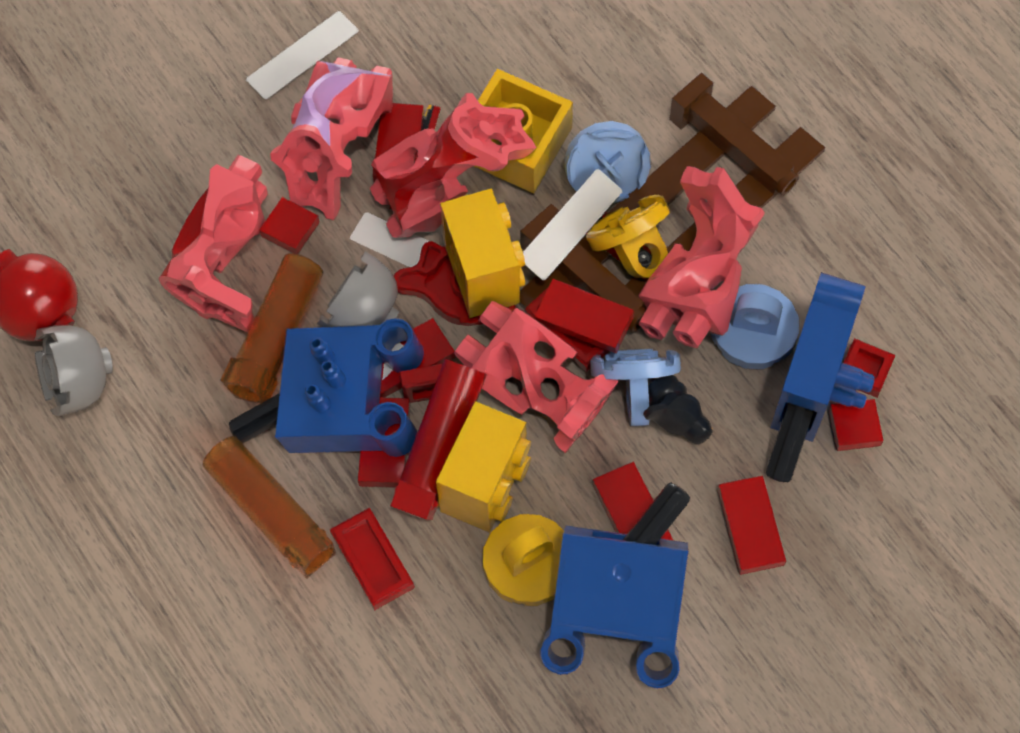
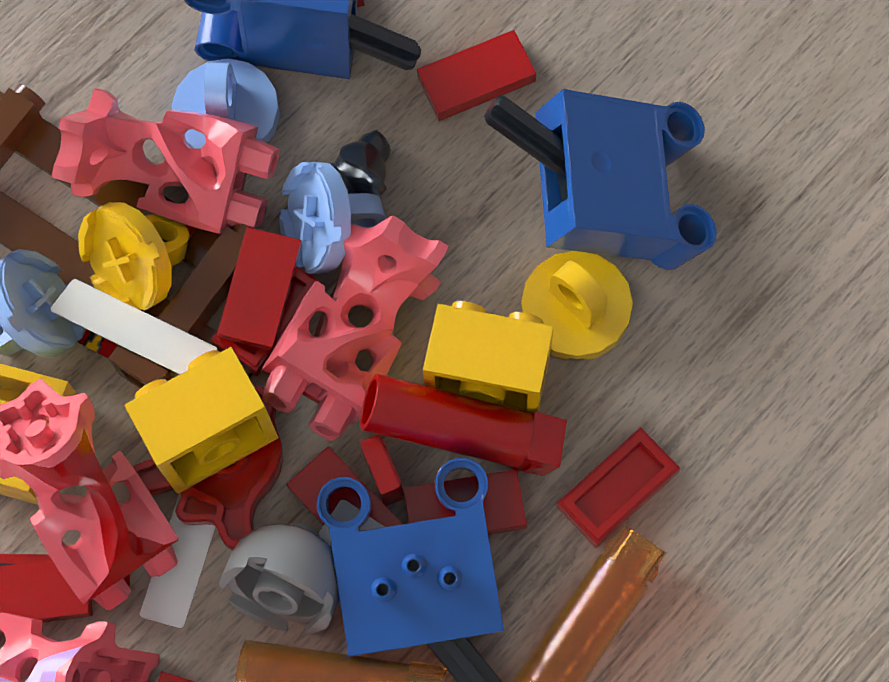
camera: 100 degrees left, 5 degrees up
red tile [592,461,674,541] -> none

